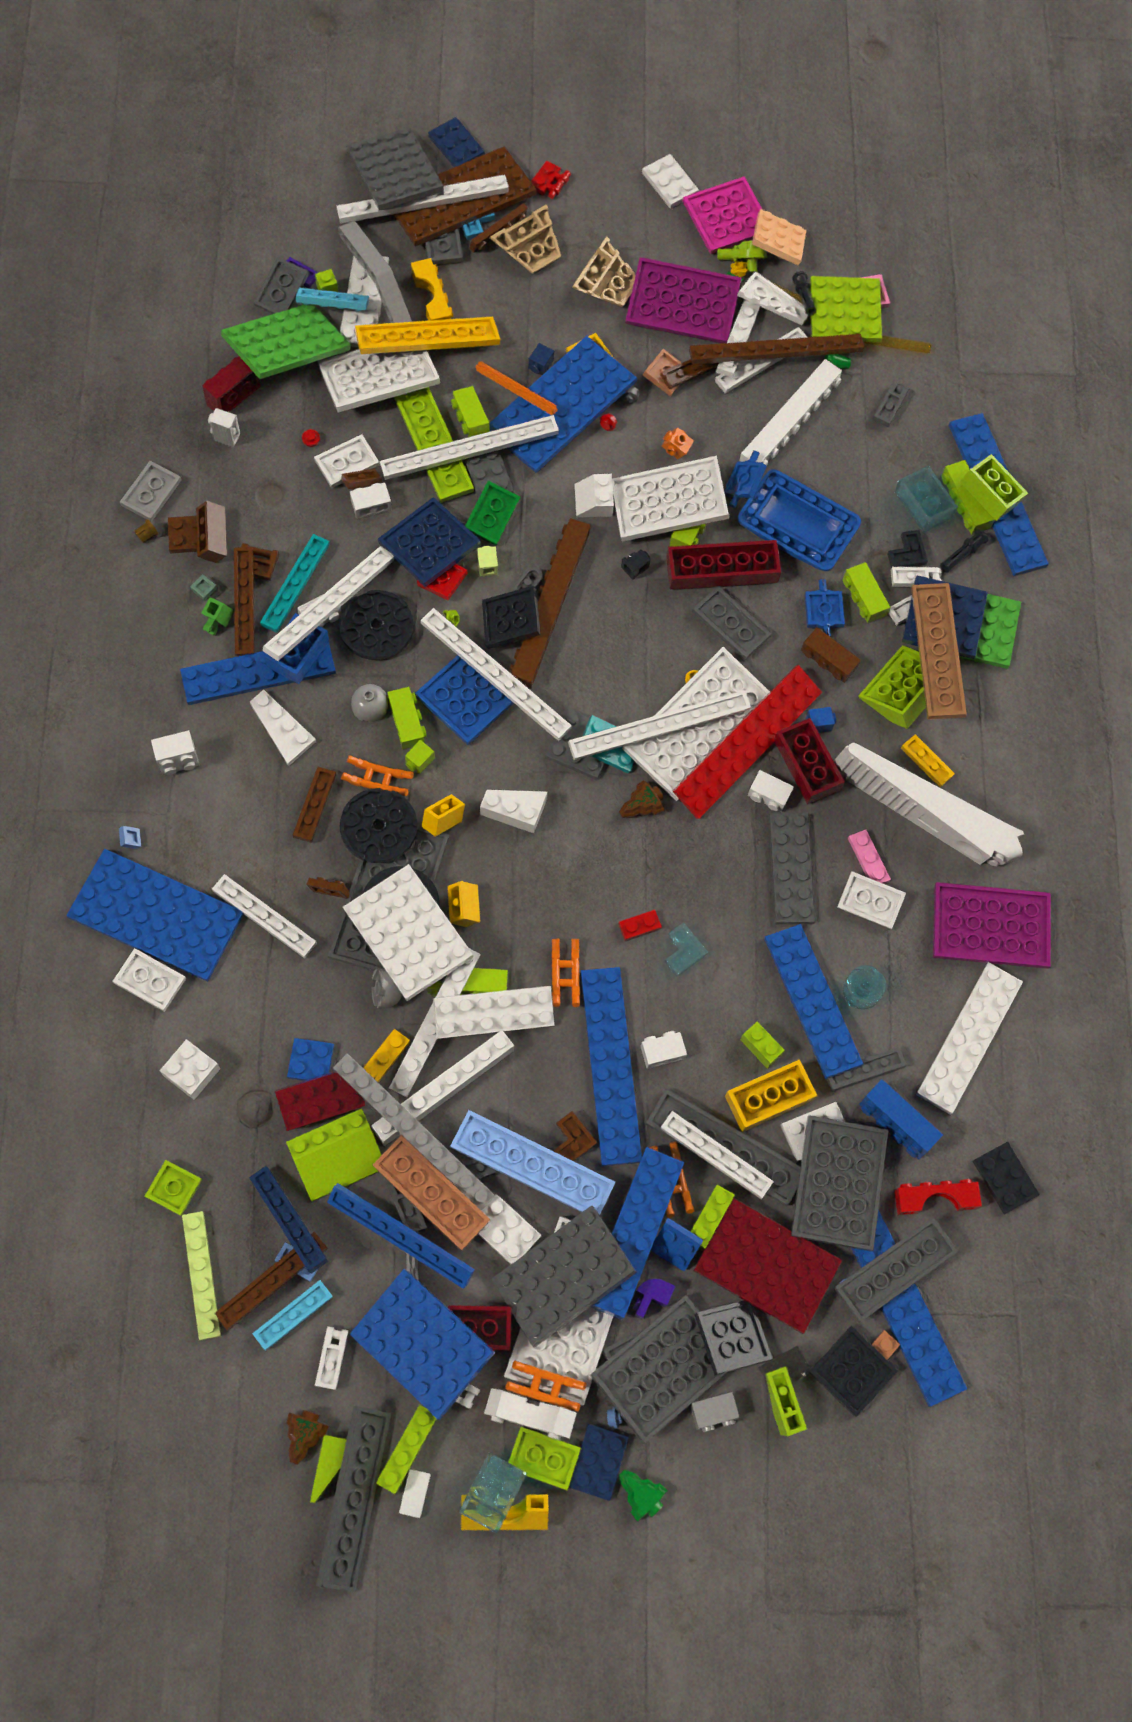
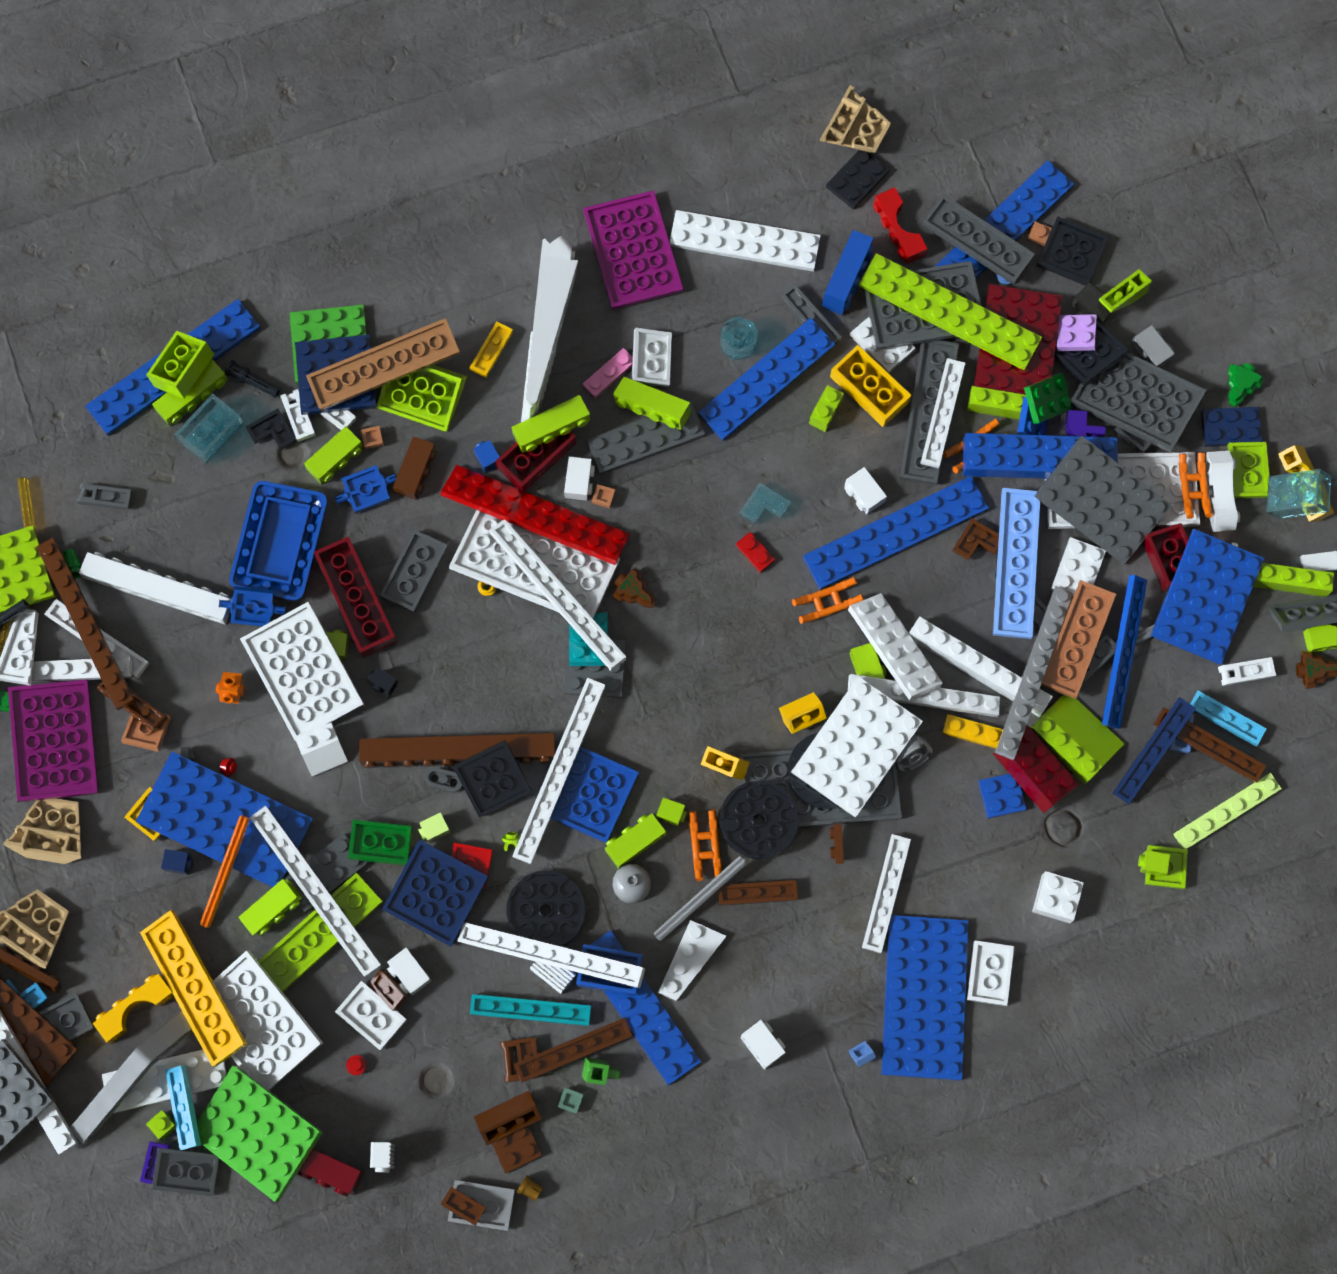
camera: 105 degrees left, 5 degrees up
white wedge [480,790,547,833] -> none
medium blue plate [607,1406,623,1428] -> none
none -> nougat plate [361,426,384,449]
none -> reddish brown plate [440,1187,486,1226]
none -> lime brick [511,395,590,453]
none -> nougat plate [592,484,615,509]
none -> lime brick [613,377,692,430]
none -> light grey axle [654,856,747,941]
none -> tan wedge [819,85,891,153]
none -> lime plate [858,253,1042,370]
none -> green plate [1024,373,1072,424]
none -> lavender plate [1057,315,1097,351]
none -> lime brick [1138,850,1170,877]

